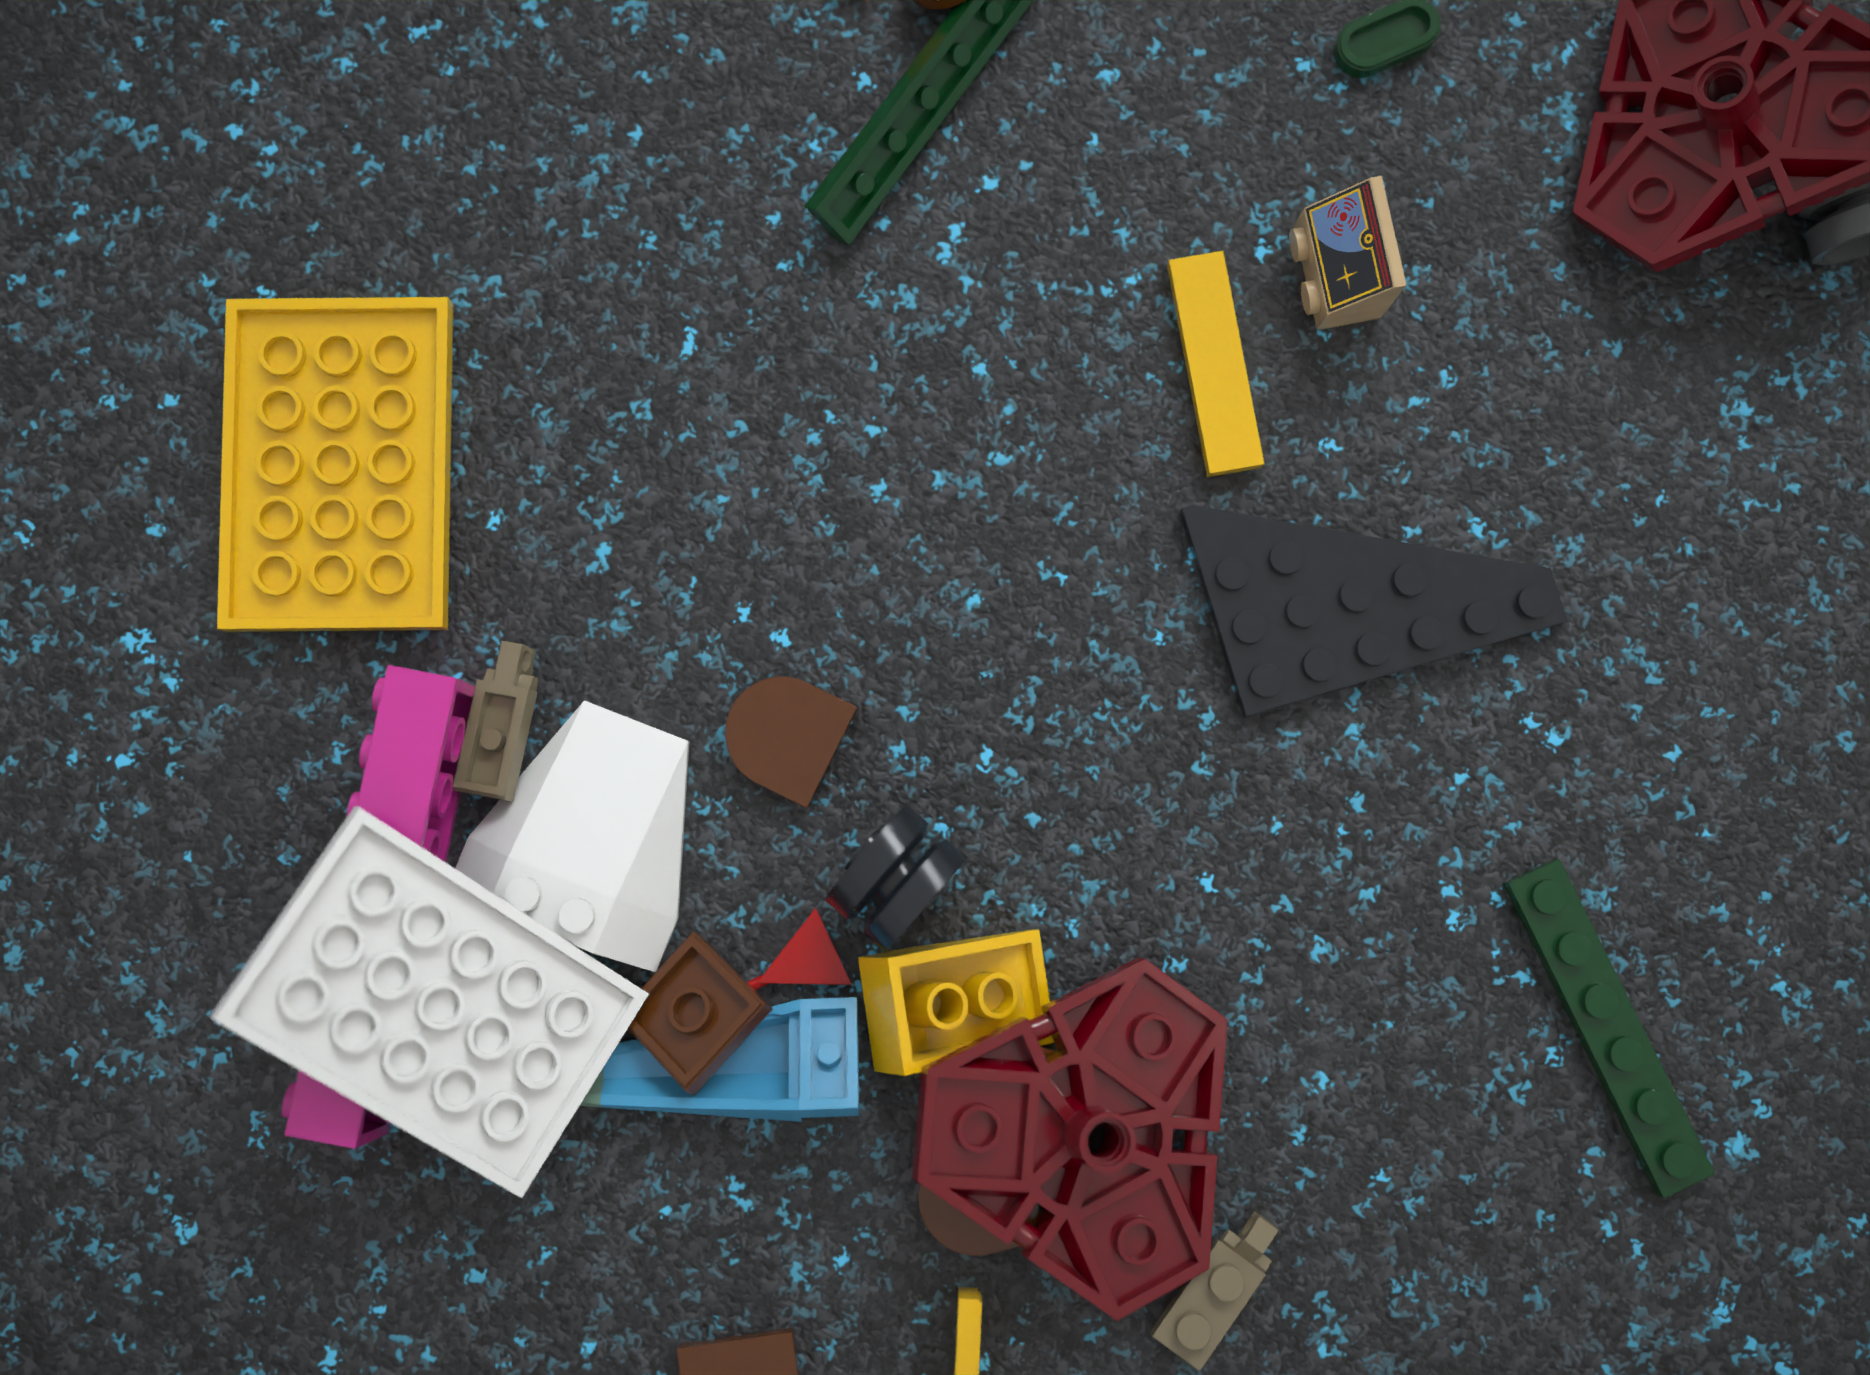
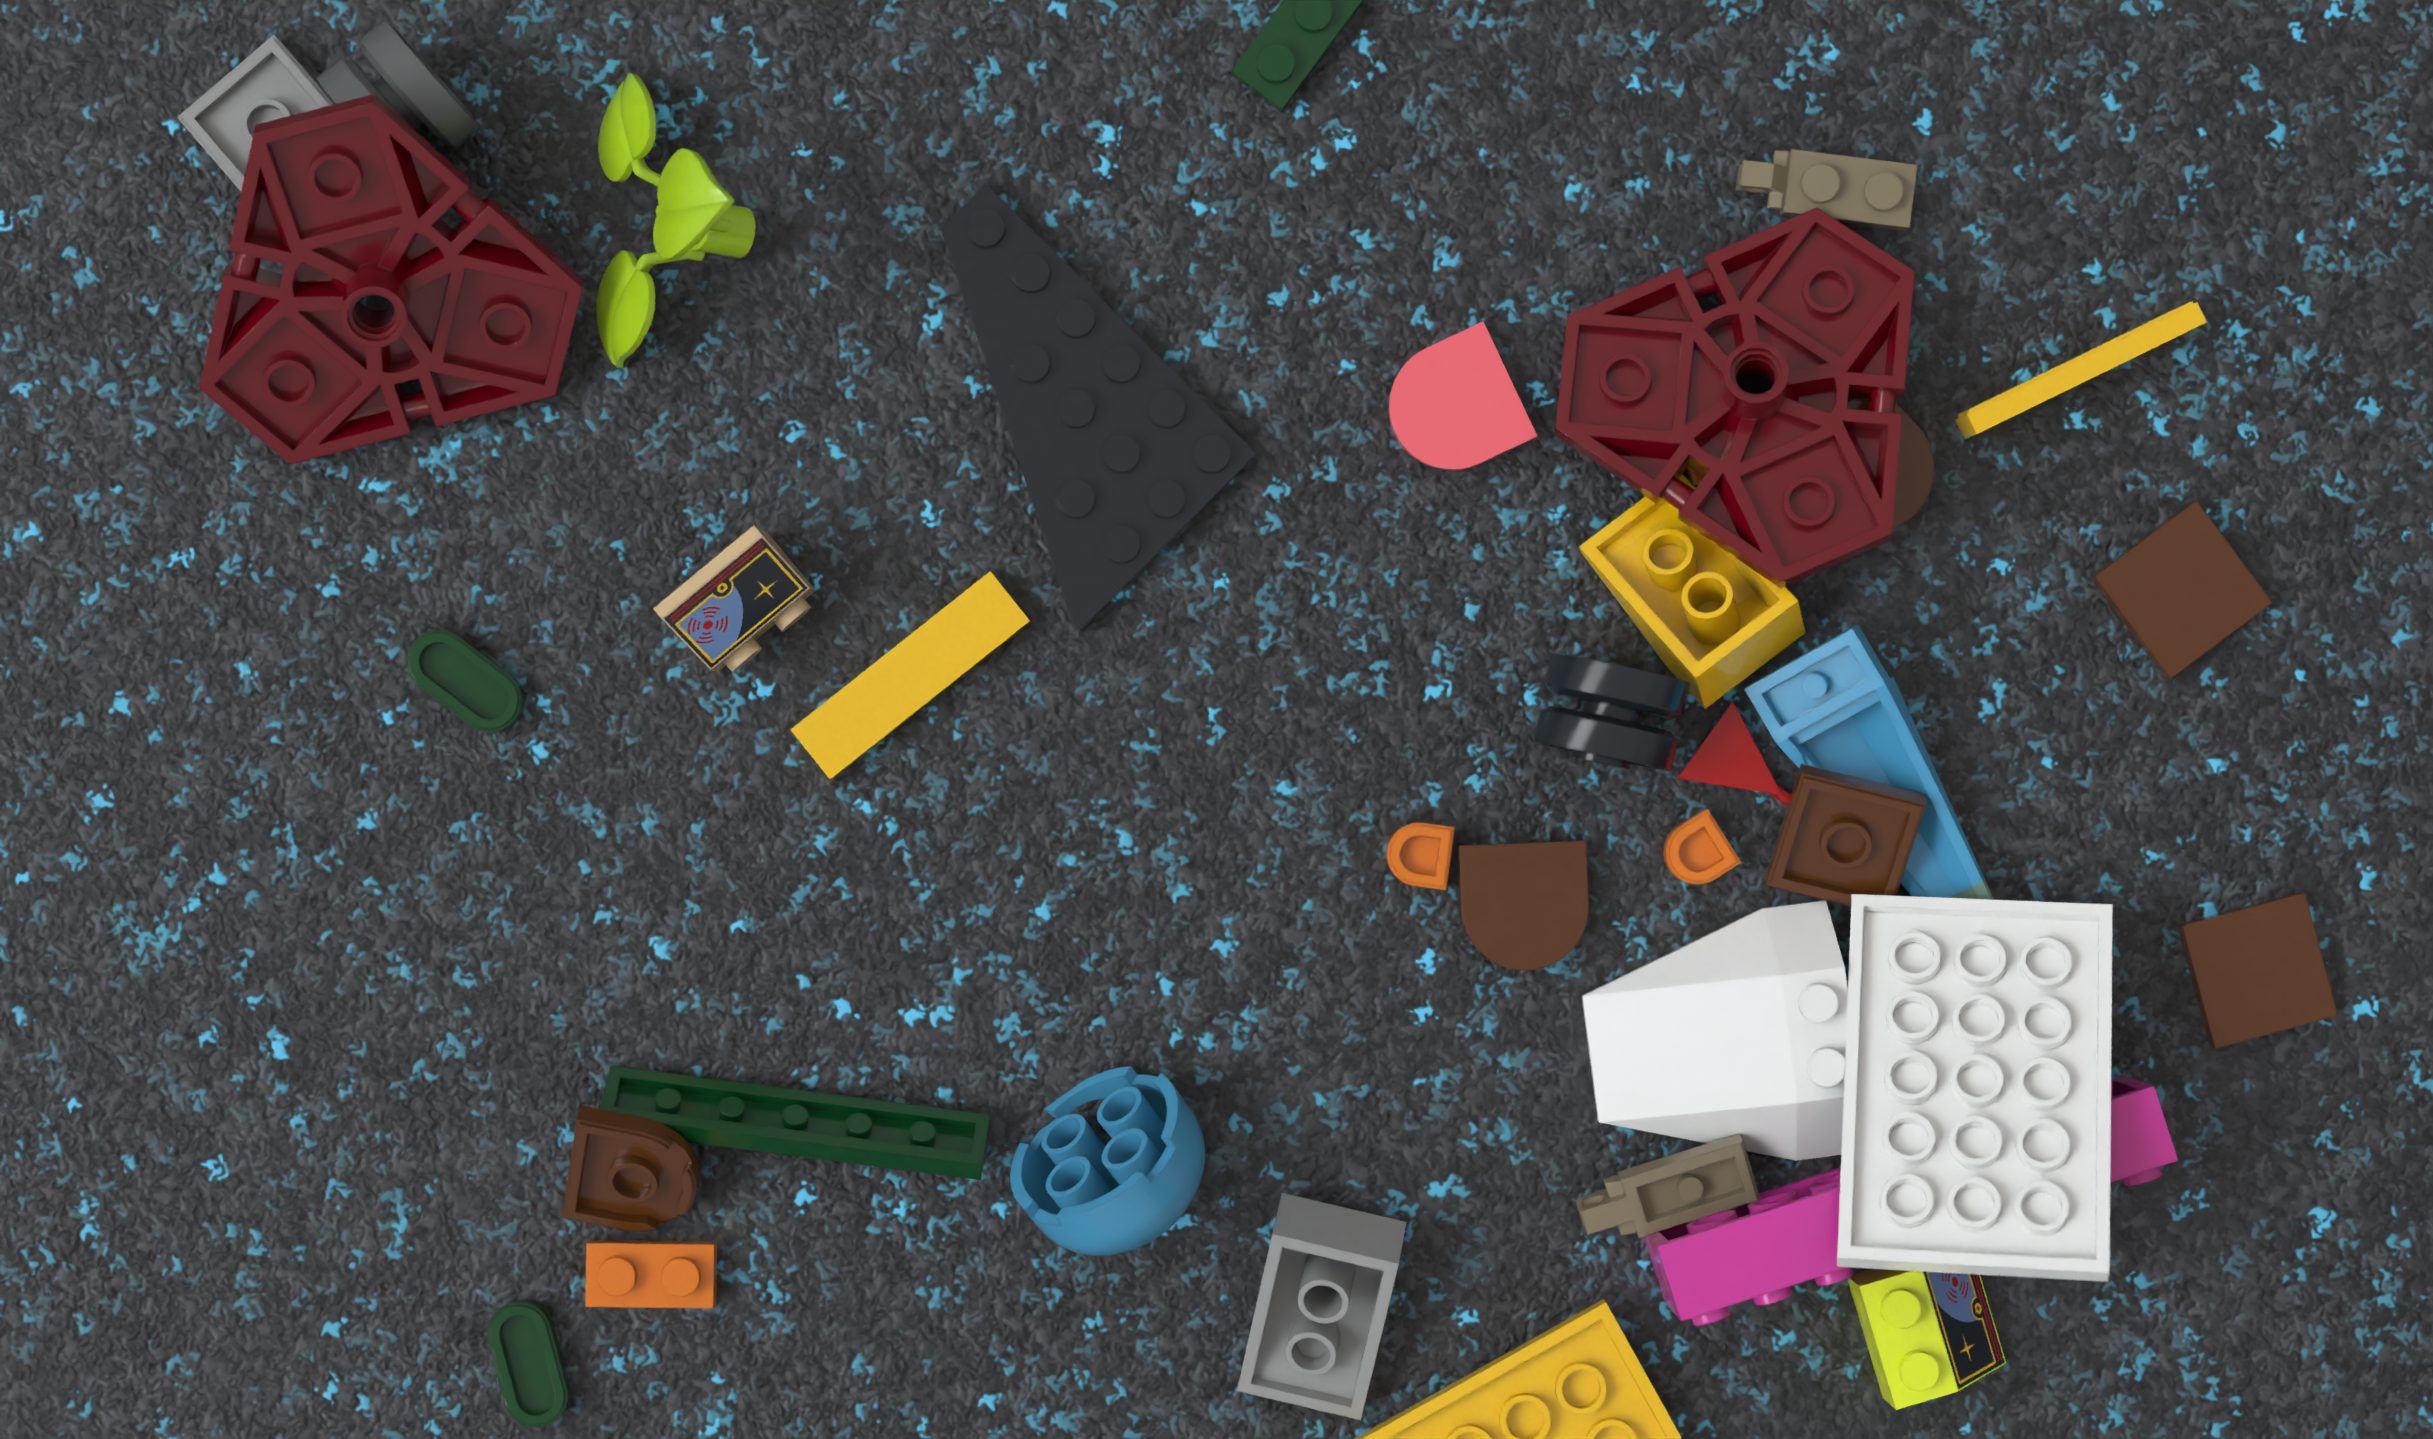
camera: 120 degrees left, 5 degrees up
none -> lime plant [596,73,756,369]
none -> dark azure cylinder [1010,1066,1205,1256]
none -> light grey slope [1237,1193,1406,1420]
none -> orange tile [1386,822,1455,890]
none -> coral tile [1388,321,1537,471]
none -> orange tile [1663,808,1742,884]
none -> neon yellow slope [1847,1269,2006,1410]
none -> reddish brown tile [2177,892,2338,1049]

